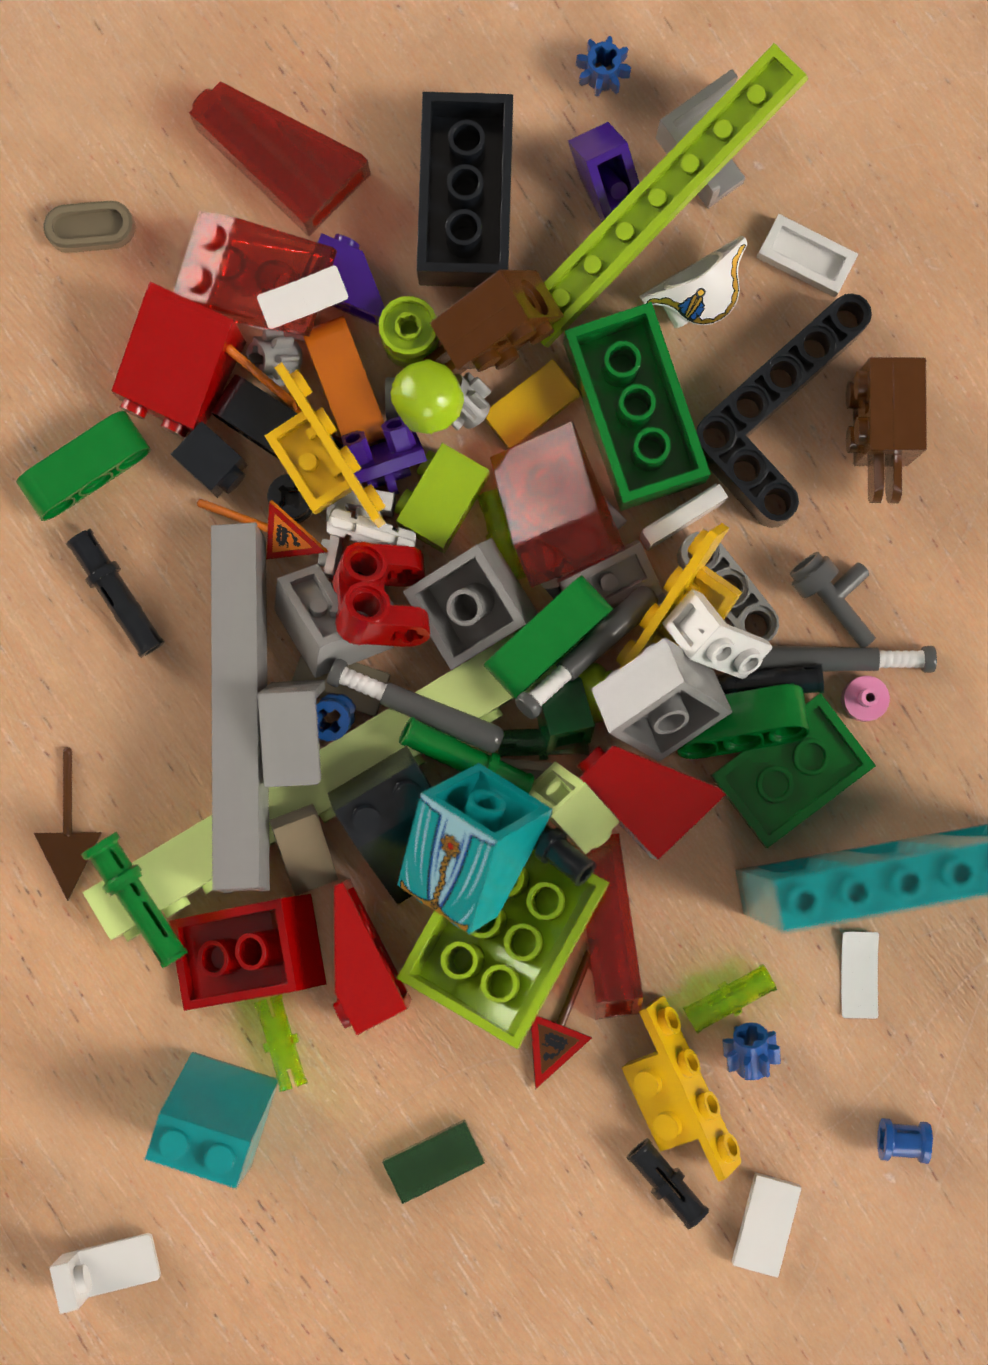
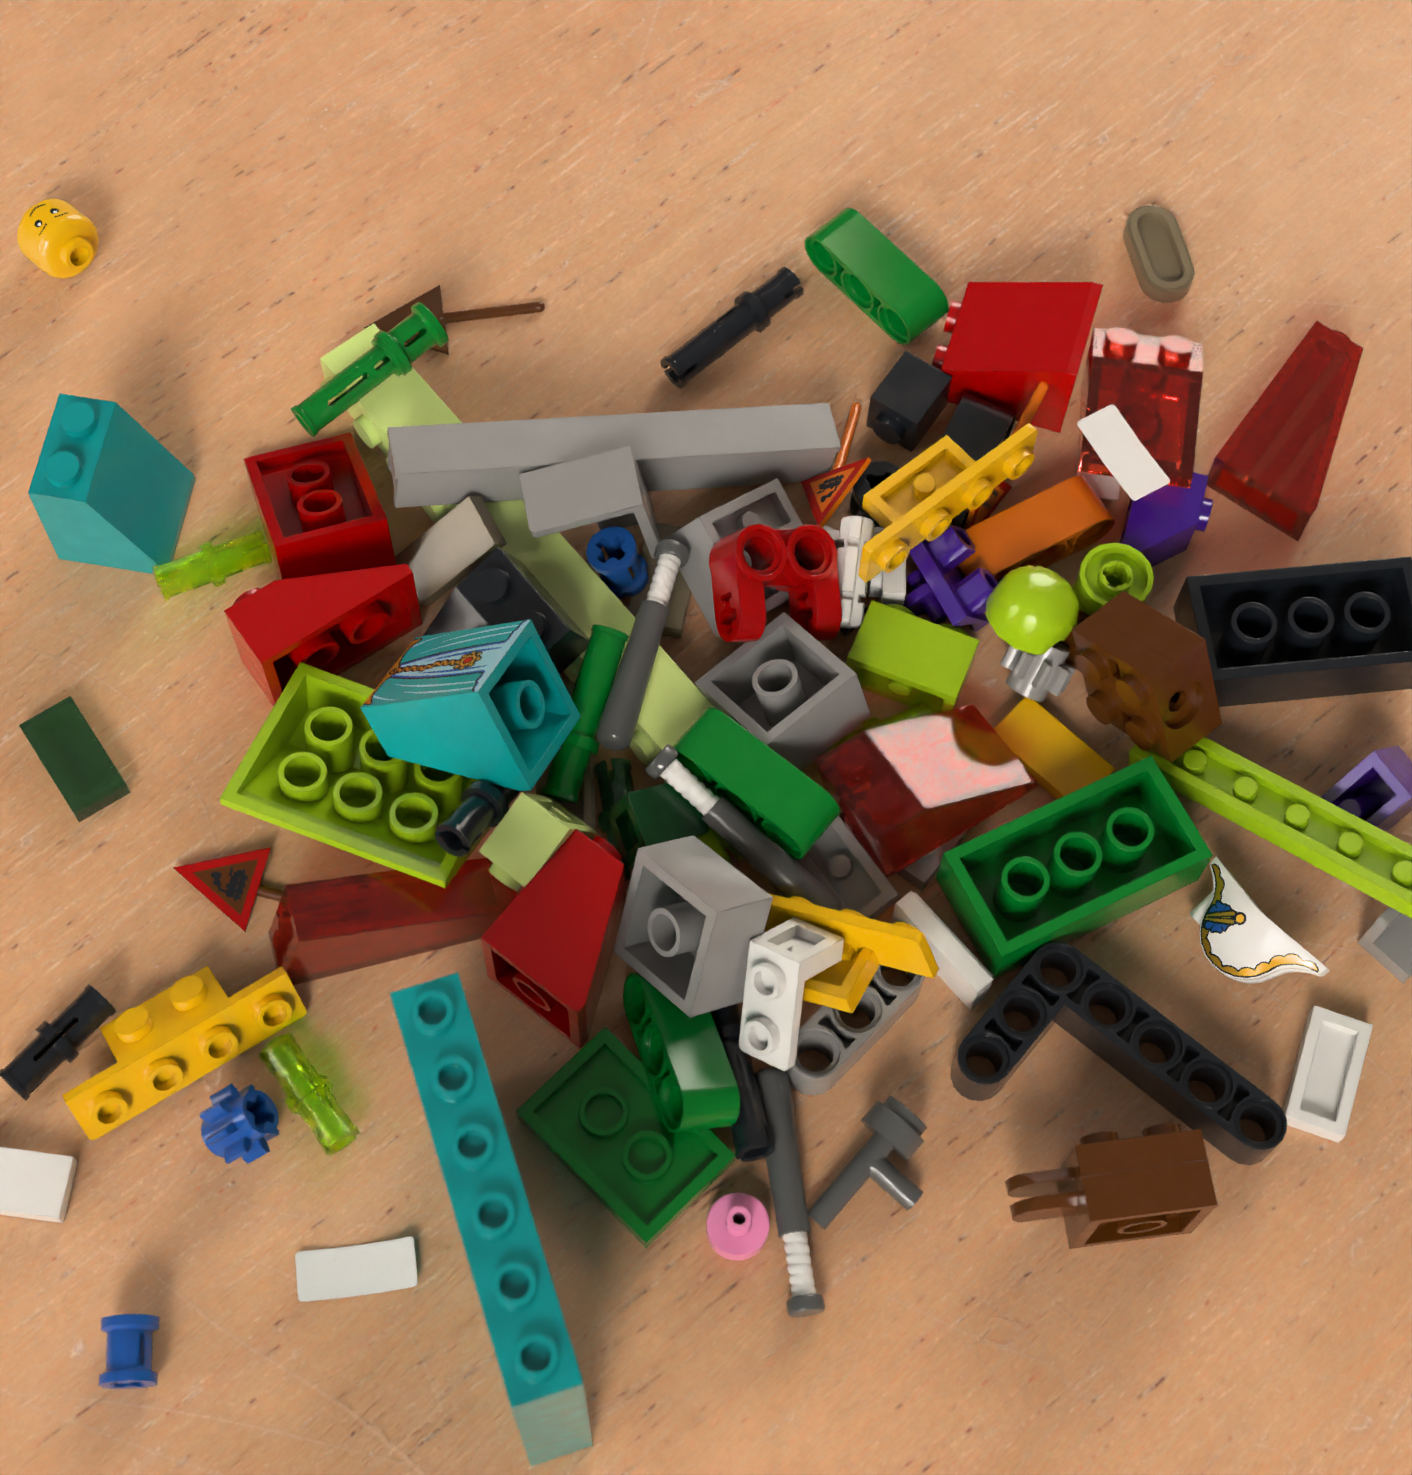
camera: 75 degrees right, 20 degrees down
light grey gear [246,329,302,386] -> none

